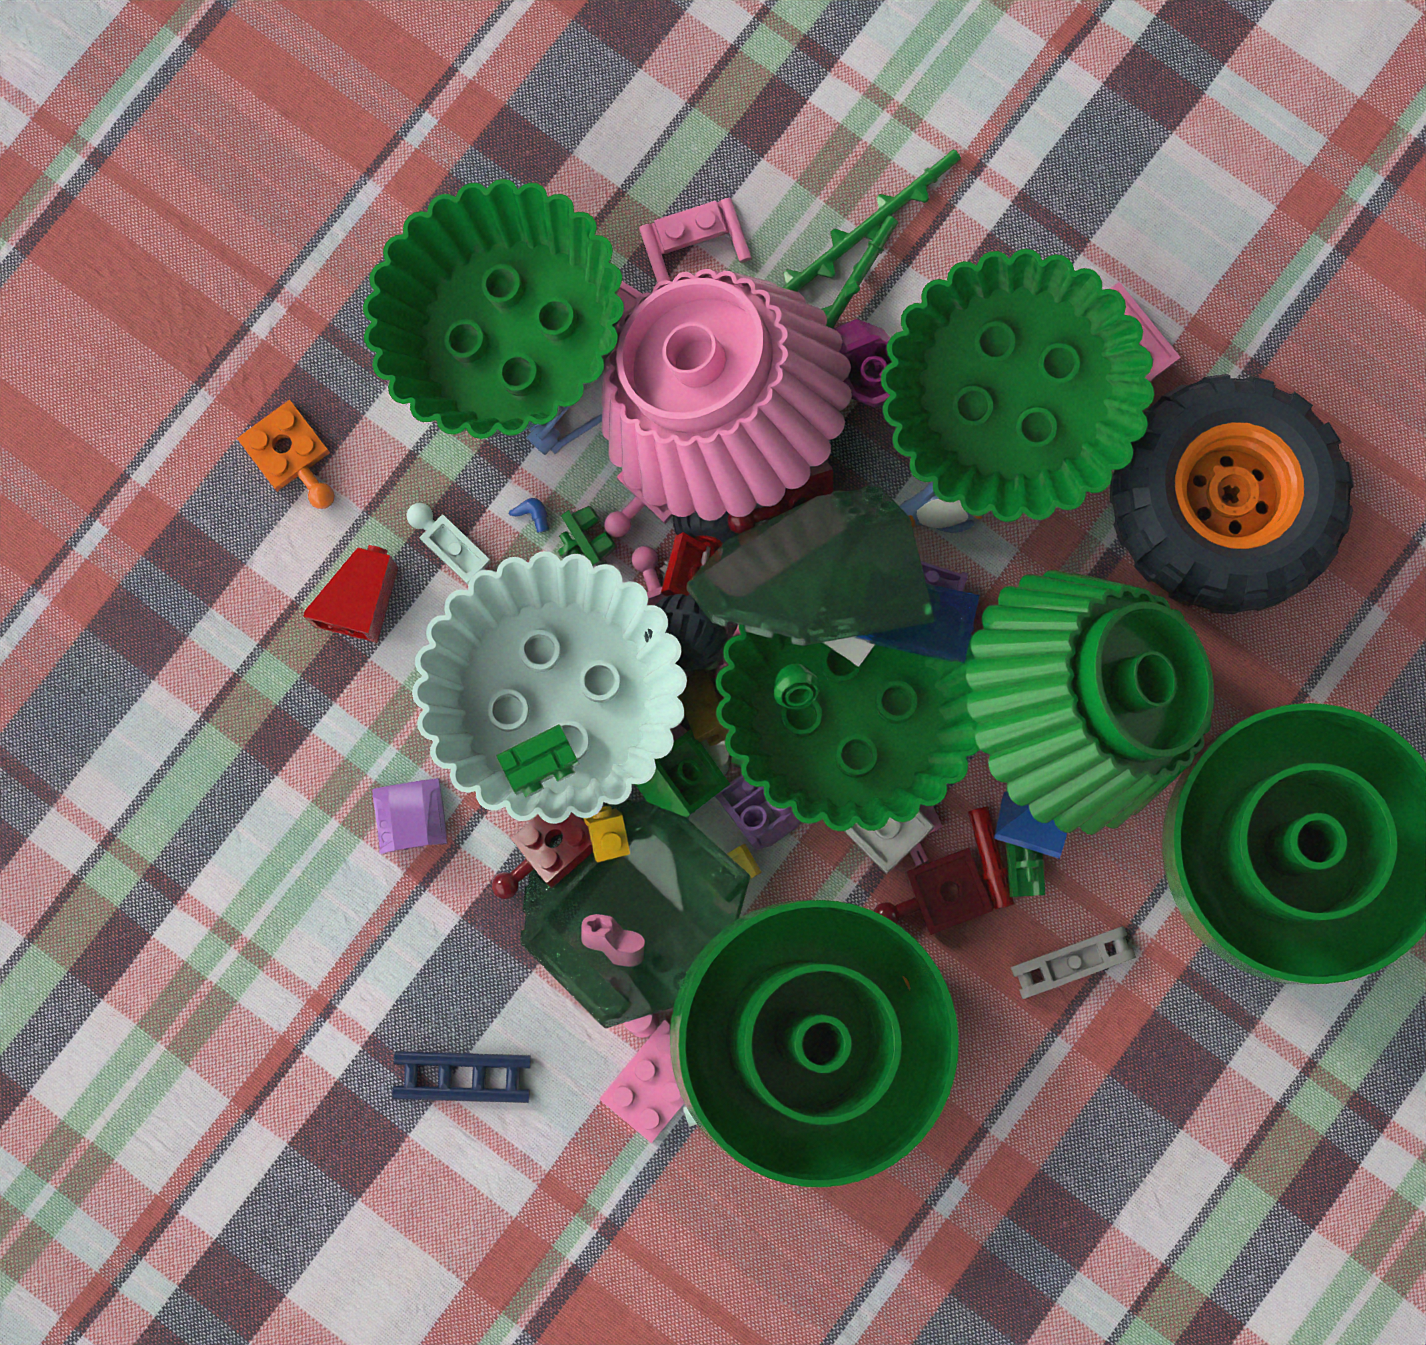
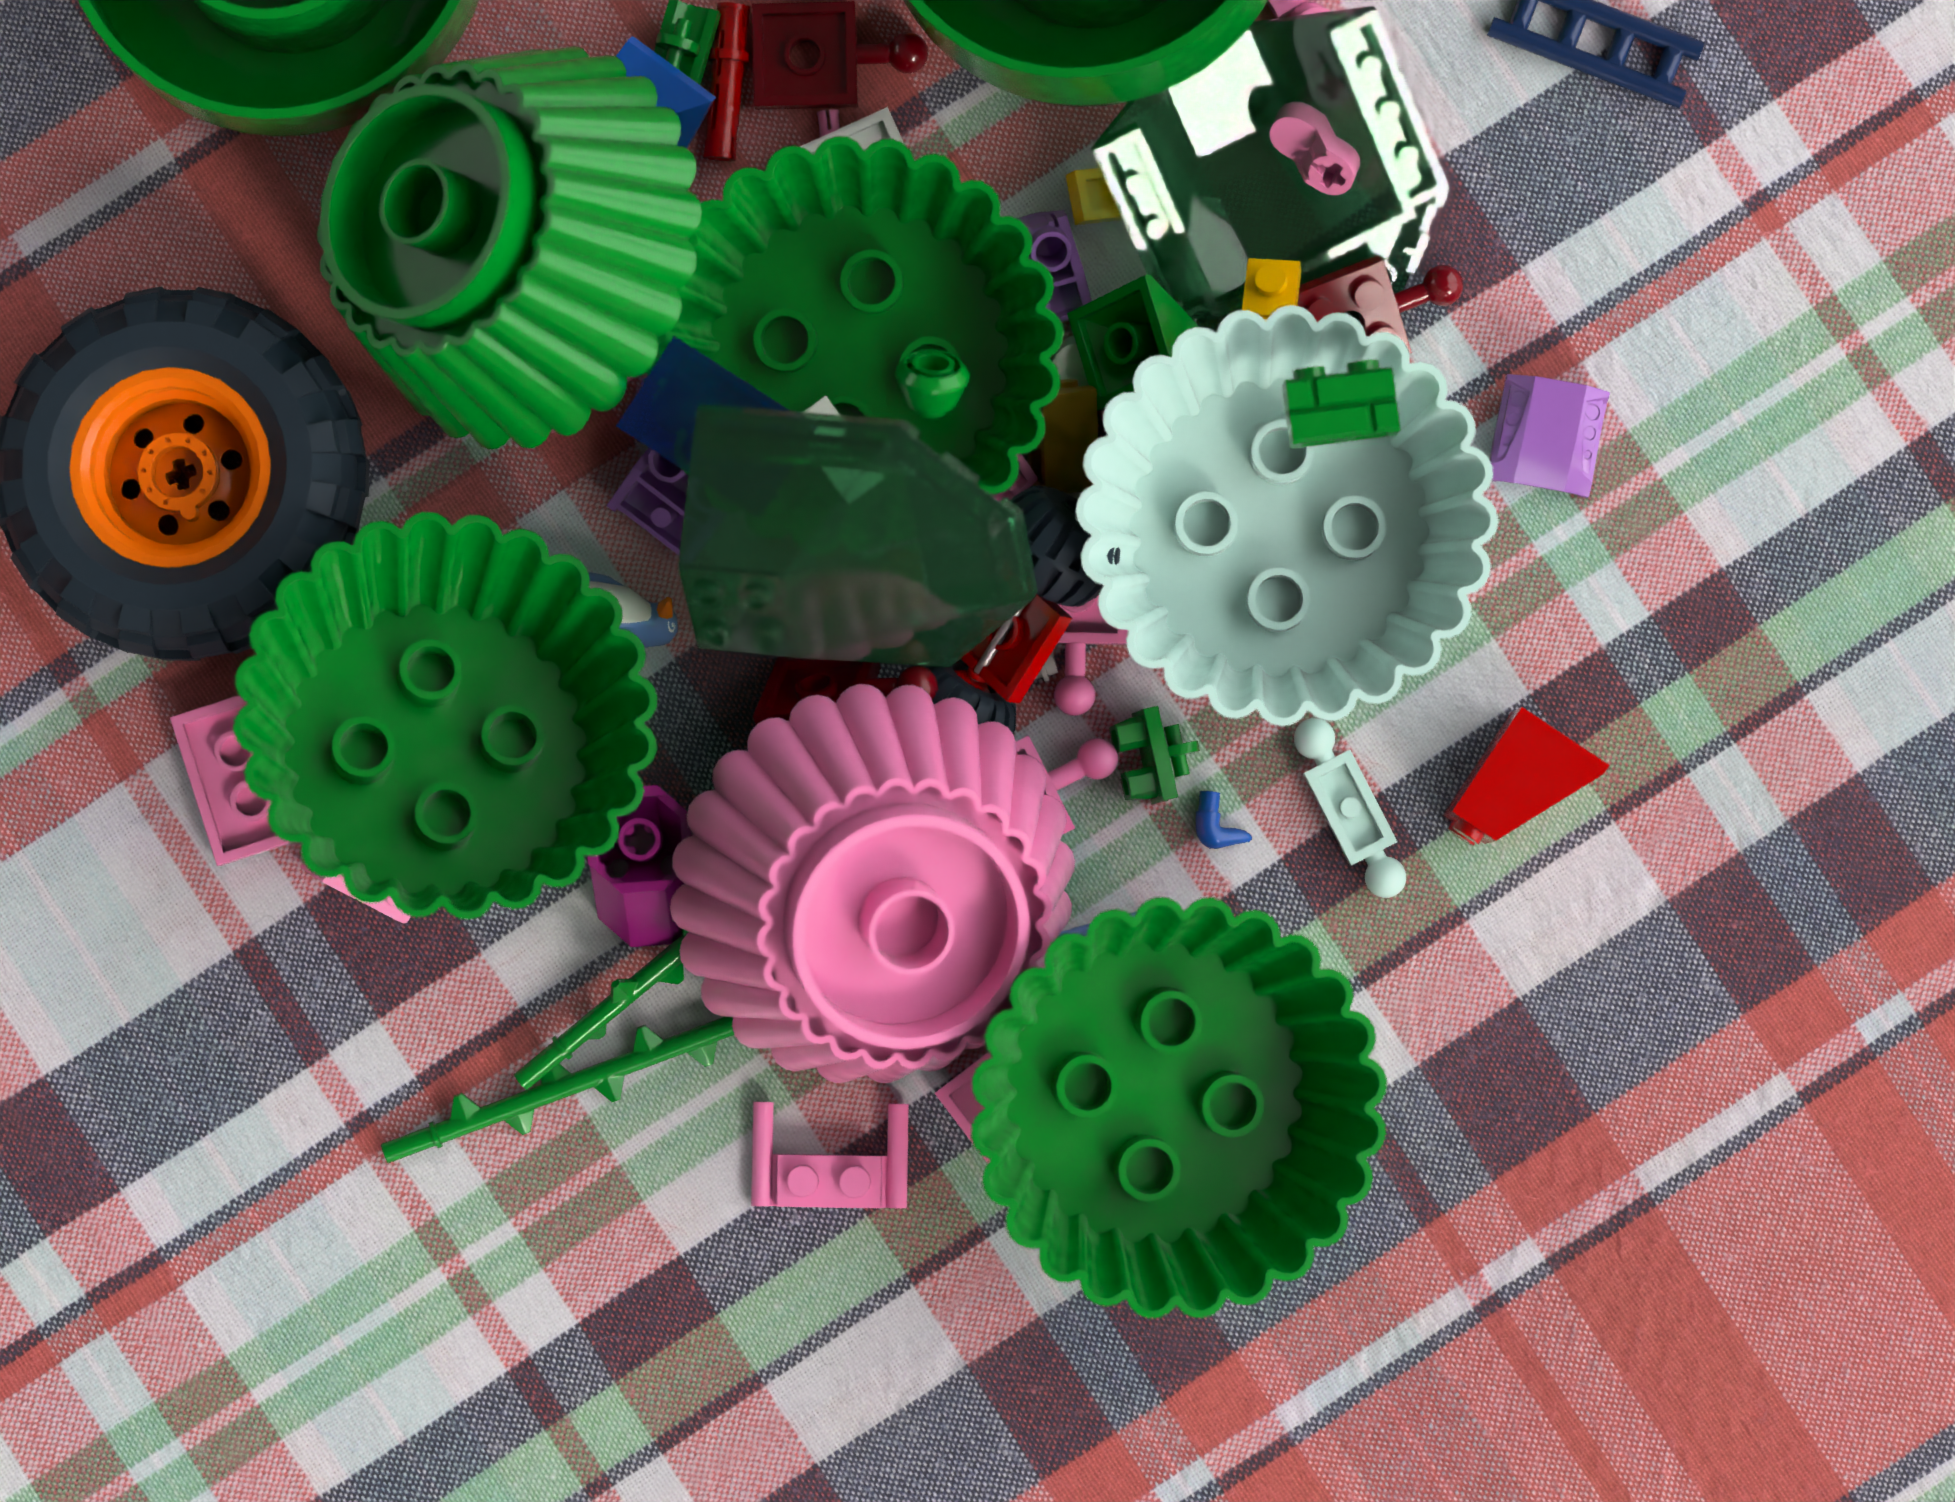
camera: 160 degrees left, 5 degrees up
orange plate [236,399,335,509] -> none

